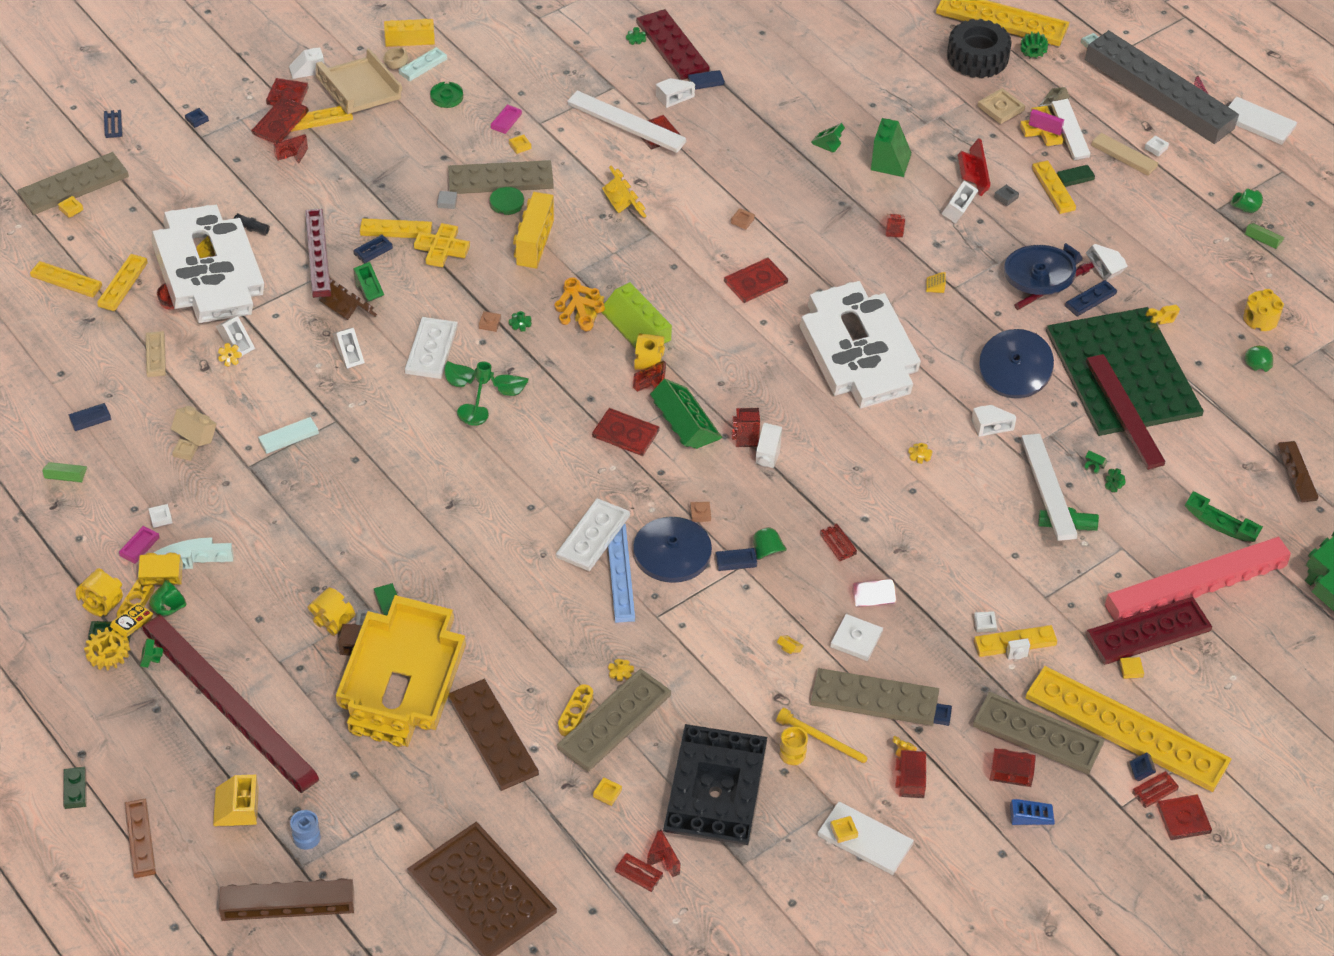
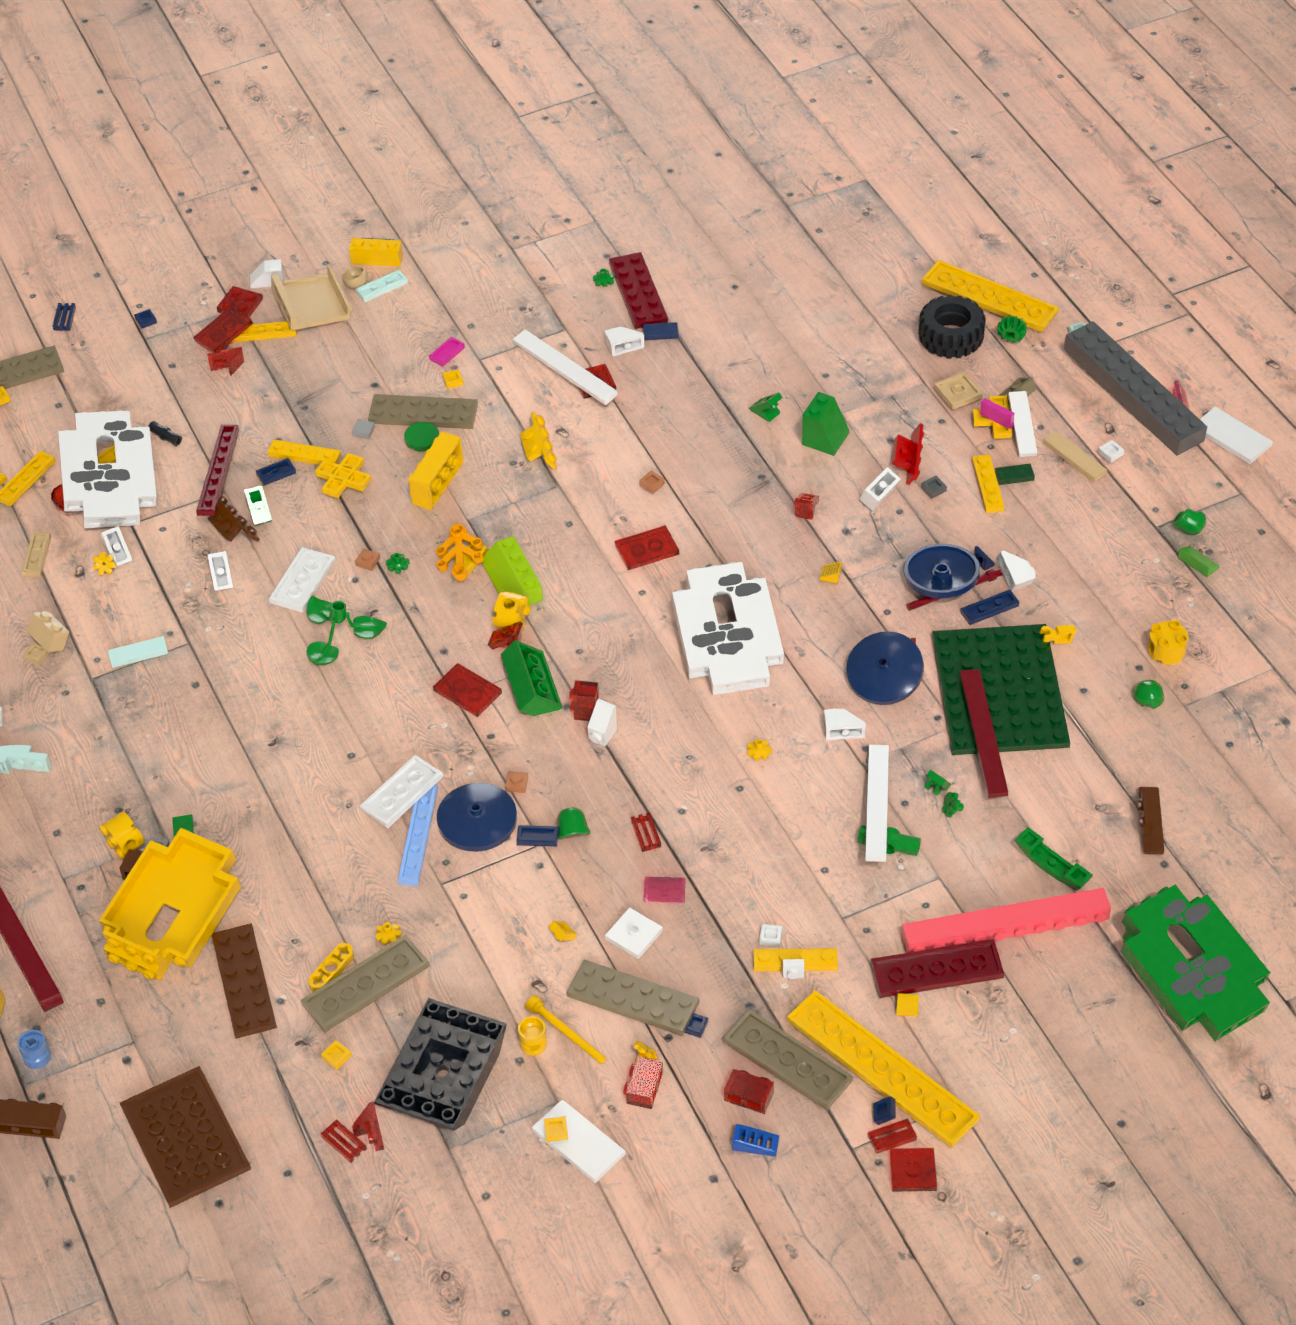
camera: 15 degrees right, 0 degrees up
green tile [430,82,464,108] -> none

